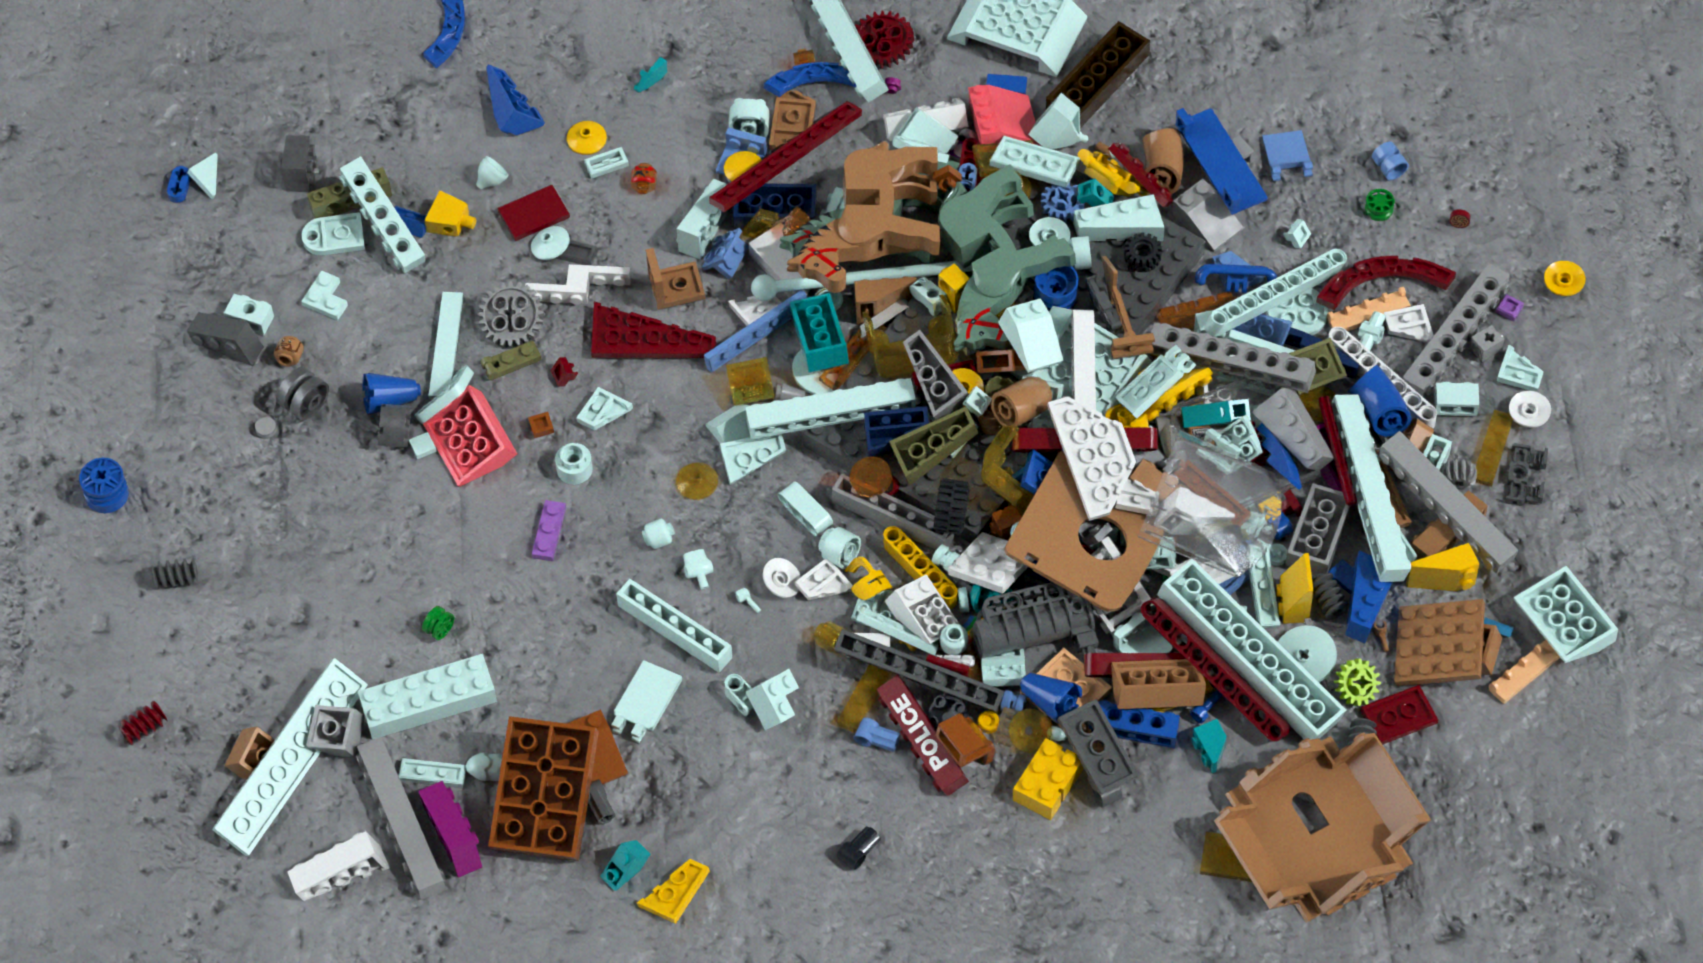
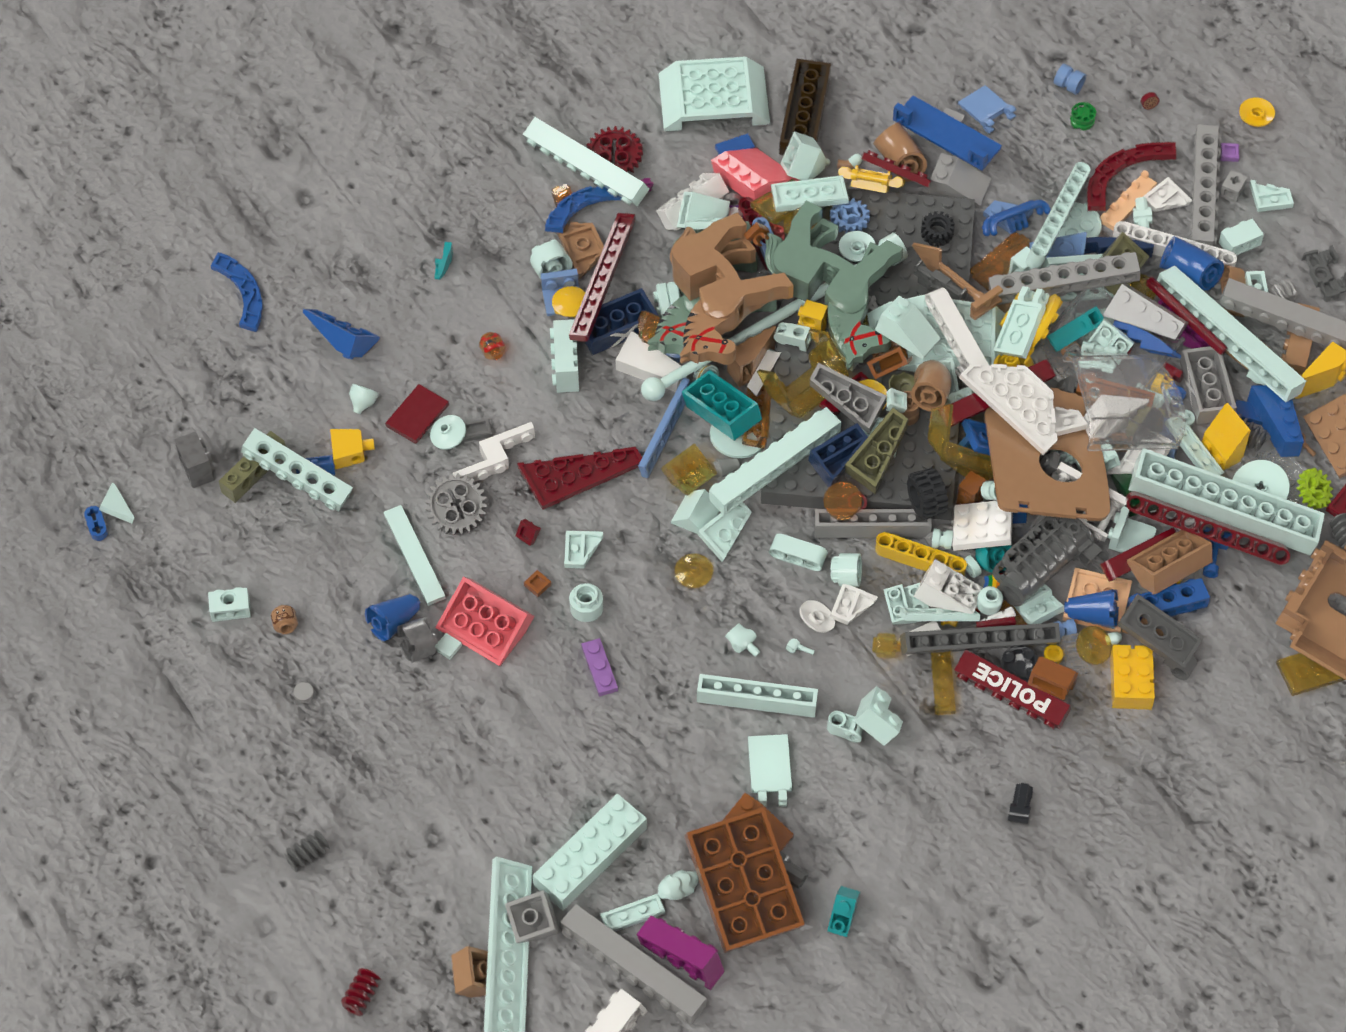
camera: 30 degrees left, 0 degrees up
blue wheel [79,457,129,514] -> none
dark grey wedge [187,312,264,366] -> none
flat silver wheel [276,367,329,421] -> none
light aqua plate [301,271,348,321] -> none
light aqua tile [302,212,365,255] -> none
light aqua beam [414,365,474,424] -> none
green wheel [422,606,455,640] -> none
olive plate [480,340,542,380] -> none
yellow dish [567,121,607,155] -> none
light aqua tile [584,147,629,179] -> none
yellow wing [637,859,710,924] -> none
light aqua head [642,518,675,549] -> none
medium nougat bracket [645,248,706,310] -> none
medium blue bracket [702,228,749,279] -> none
white wing [728,296,782,326] -> none
clear yellow tile [742,209,779,239] -> none
yellow helmet [845,556,893,600] -> none
medium blue piece [854,718,900,752] -> none
blue wheel [1033,266,1079,311] -> none
light aqua wedge [1073,194,1164,241] -> none
teal leg [1077,179,1114,207] -> none
teal slope [1191,719,1227,774] -> none
light aqua tile [1283,219,1311,248] -> none
clear yellow tile [1476,409,1513,487] -> none
white dish [1509,391,1551,428] -> none

